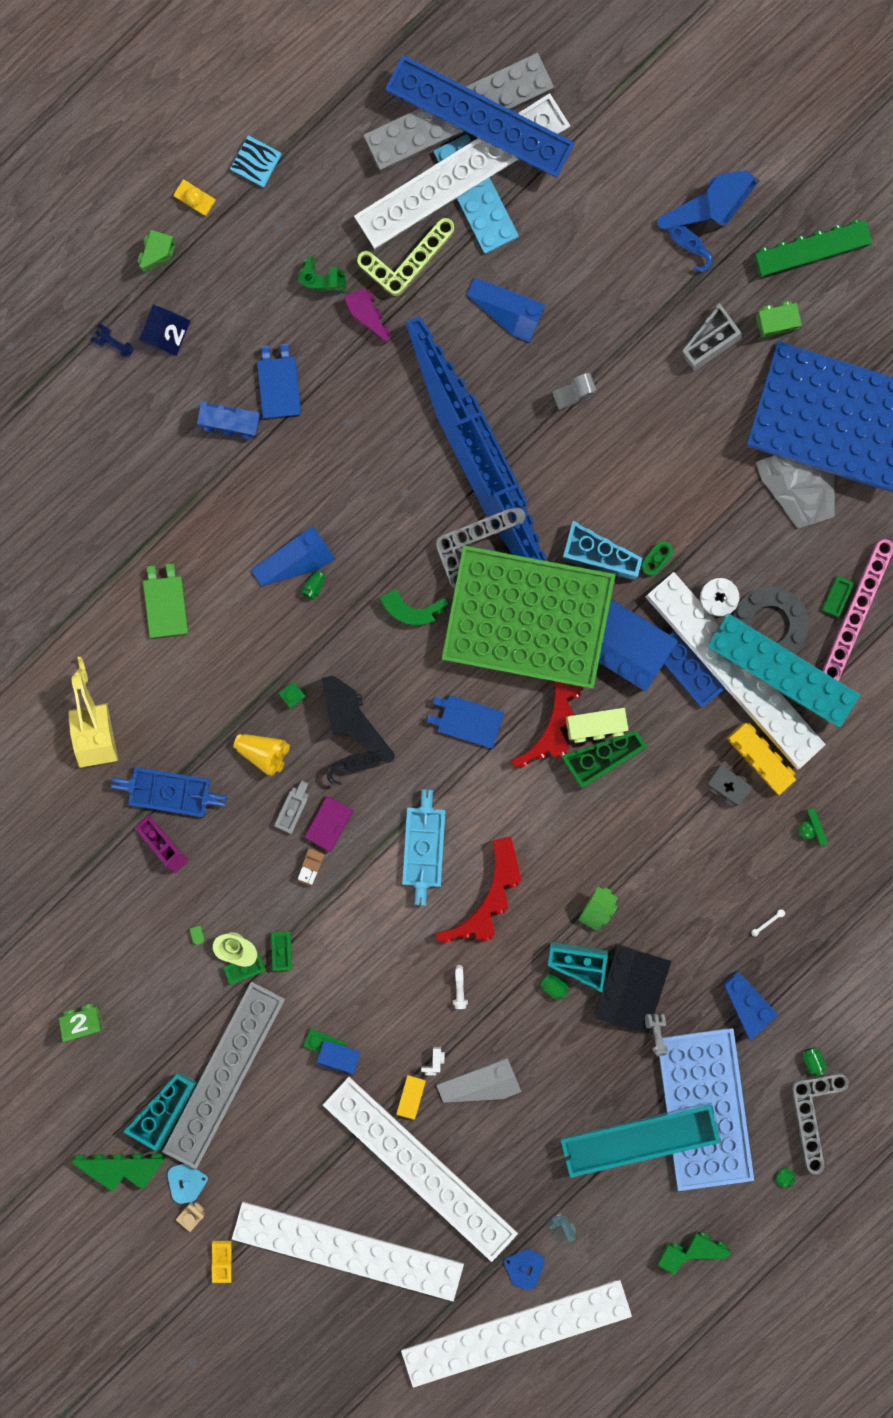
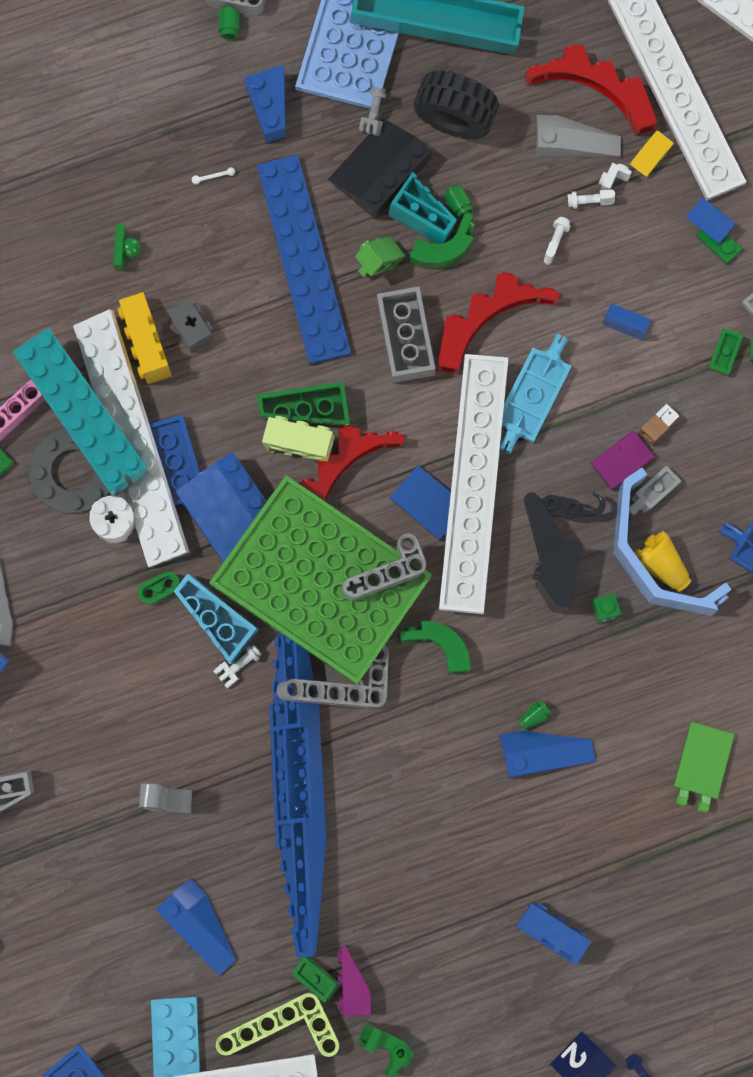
camera: 160 degrees left, 10 degrees down
blue tile [257,344,301,419] -> none
none -> white hinge [213,644,262,689]
none -> blue plate [257,154,351,365]
none -> green plate [292,956,340,1003]
none -> light grey beam [342,534,426,601]
none -> light grey brick [377,287,435,383]
none -> green arch [410,212,475,270]
none -> black tyre [413,70,499,140]
none -> white plate [439,354,508,614]
none -> red arch [525,44,657,136]
none -> white hinge [568,190,615,209]
none -> blue panel [603,303,651,341]
none -> light blue panel [613,468,731,616]

